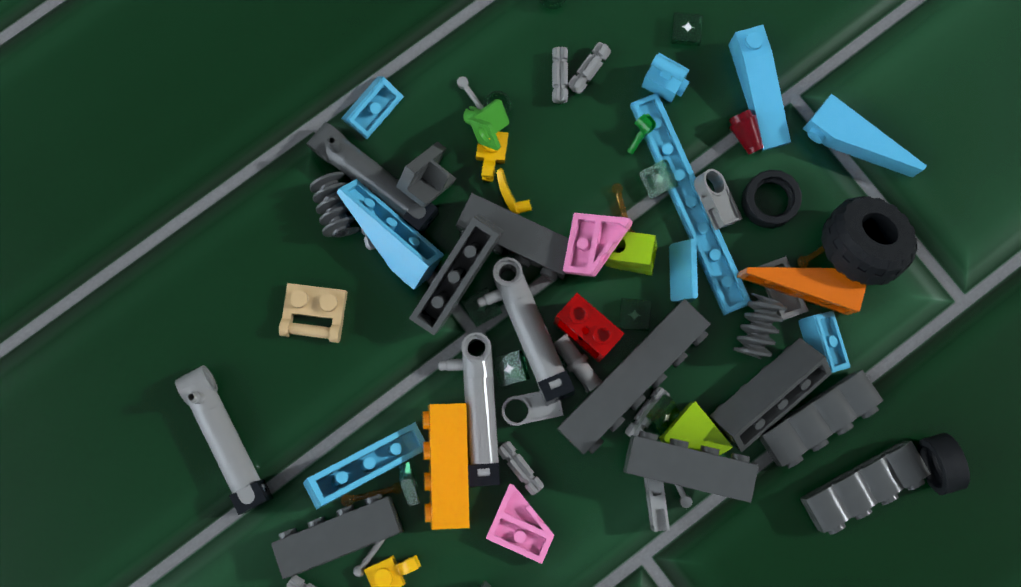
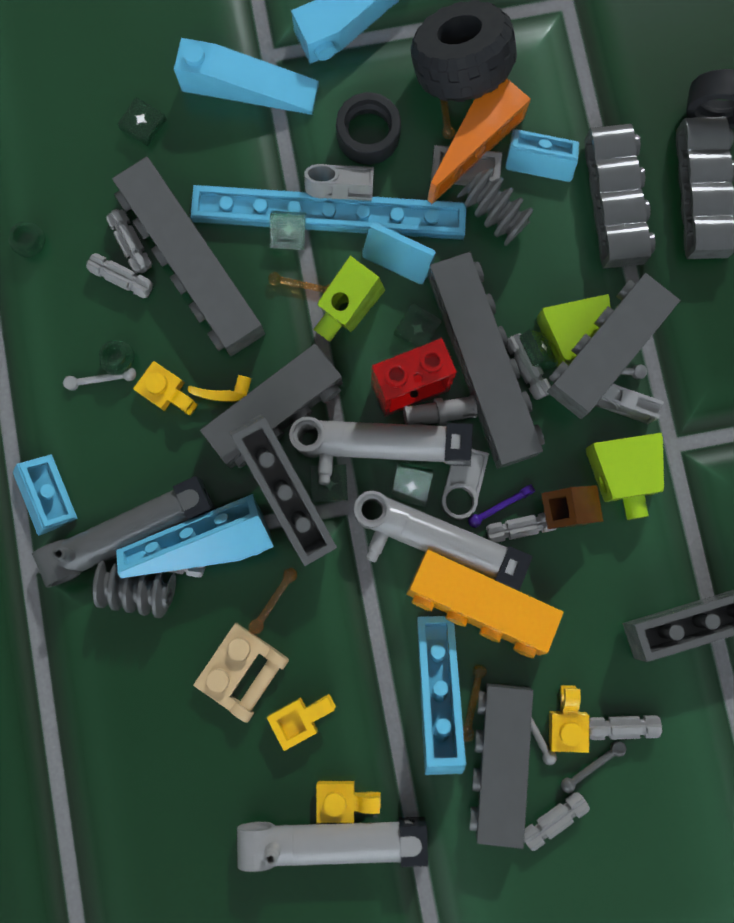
camera: 65 degrees left, 0 degrees up
dark grey panel [396,141,456,207] -> none
tile [398,462,420,506] -> none
bright green bracket [463,99,509,150] -> none
bright pink wing [486,483,554,564] -> none
bright pink wing [563,213,632,277] -> none
green hand [627,114,656,154] -> none
medium azure brick [641,53,690,103] -> none
dark grey brick [710,338,832,452] -> none
dark red cone [729,109,764,155] -> none
none -> dark grey brick [112,156,266,357]
none -> clear orange hinge [249,568,297,634]
none -> yellow plate [266,694,336,751]
none -> yellow plate [316,781,381,823]
none -> dark purple hinge [468,484,535,528]
none -> reddish brown brick [541,486,603,529]
none -> lime torso [585,432,664,520]

